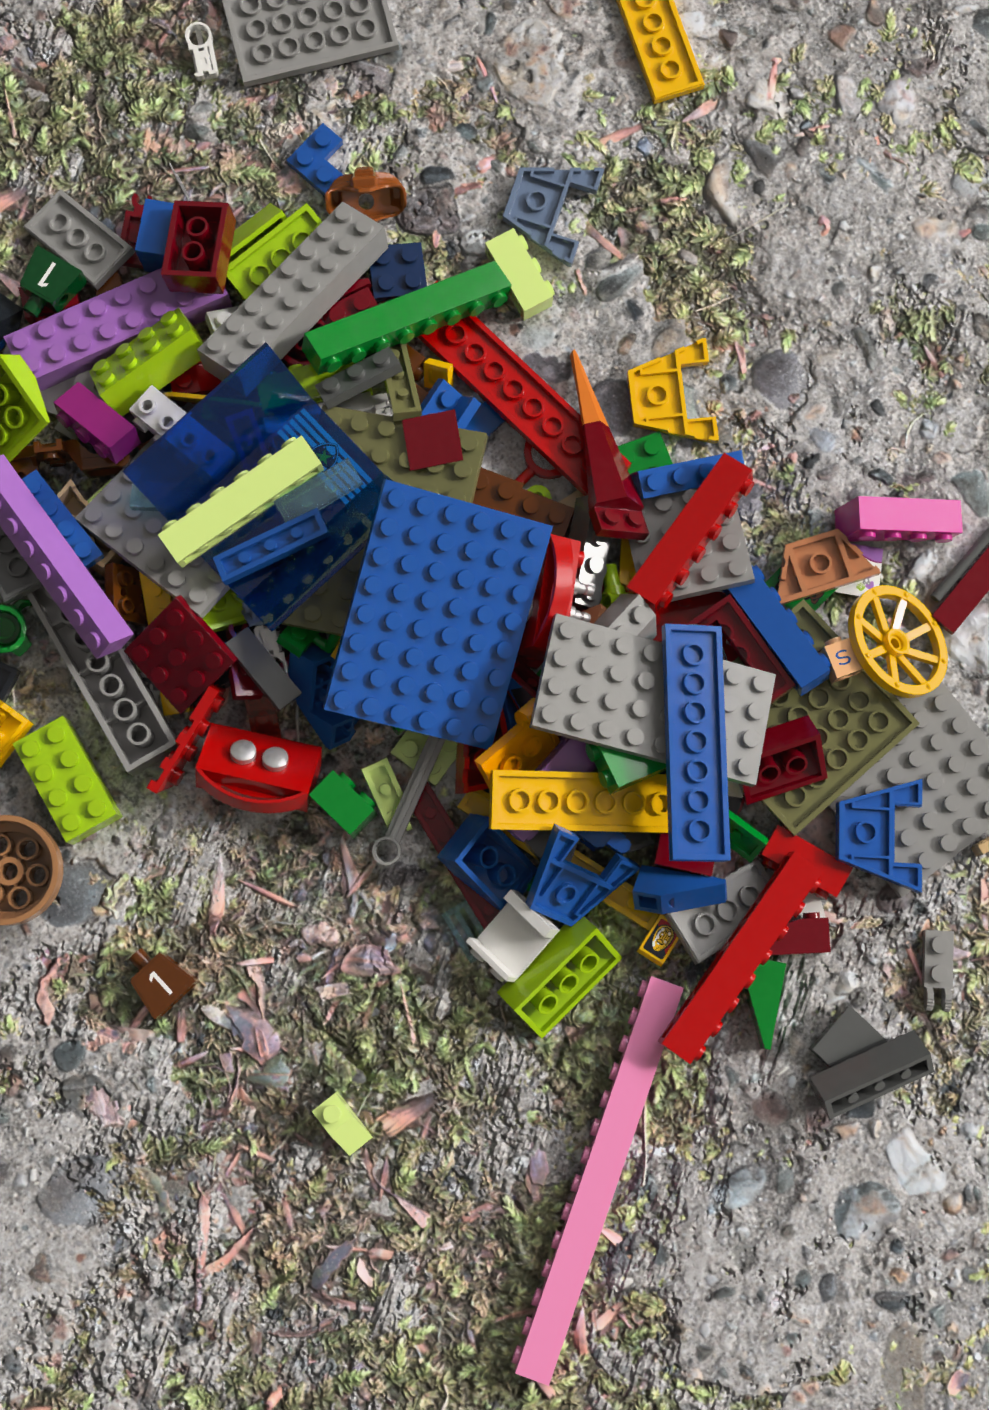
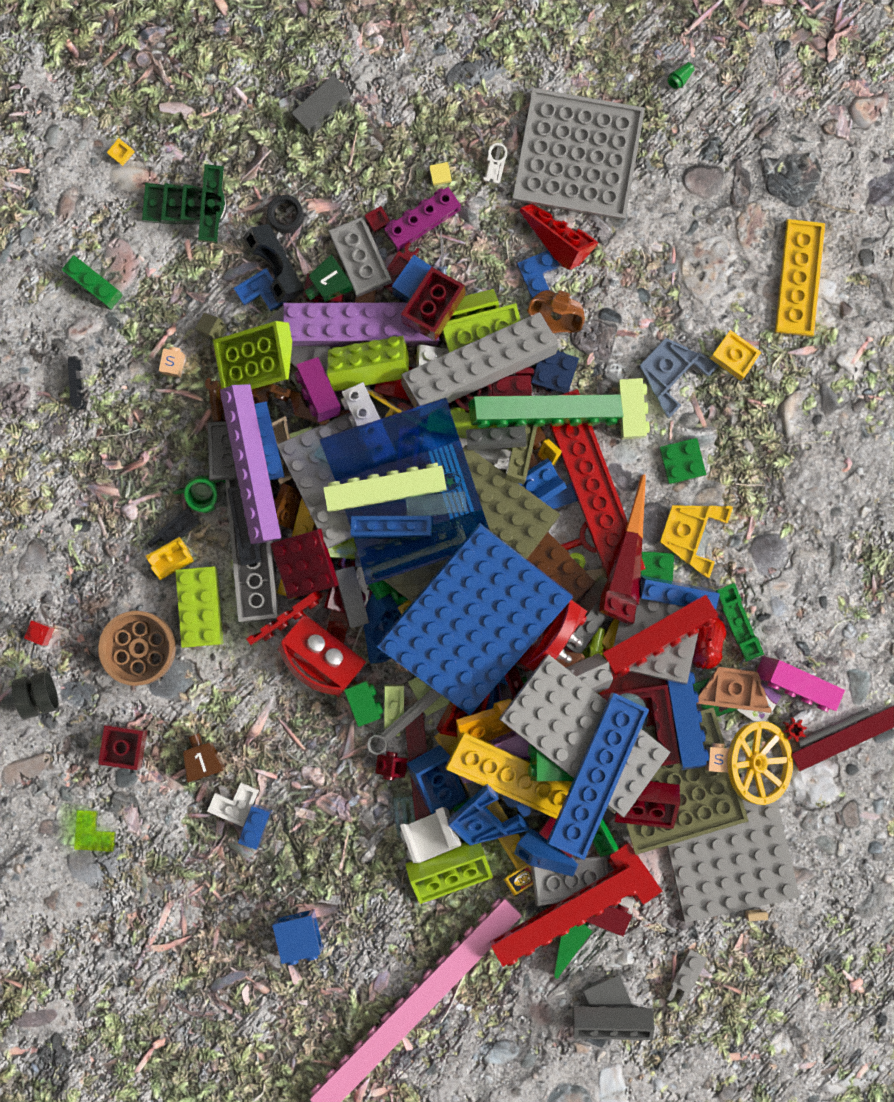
camera: 25 degrees right, 5 degrees up
yellowish green slope [312,1091,373,1156] -> none
dark red sticker [402,409,463,471] -> none
blue wing [835,779,922,893] -> none
none -> clear neon green plate [74,809,116,852]
none -> dark red brick [98,724,147,770]
none -> white plate [207,782,259,827]
none -> black plate [227,486,262,566]
none -> blue brick [238,804,273,850]
none -> blue brick [272,909,323,966]
none -> dark red plate [365,206,390,233]
none -> dark red brick [375,751,408,780]
none -> magenta brick [384,187,461,252]
none -> light yellow tile [429,162,452,186]
none -> red wedge [519,204,599,270]
none -> green plate [659,438,707,485]
none -> red hair [692,618,726,669]
none -> yellow plate [710,330,761,381]
none -> green slope [716,583,764,662]
none -> red gear [782,717,807,742]

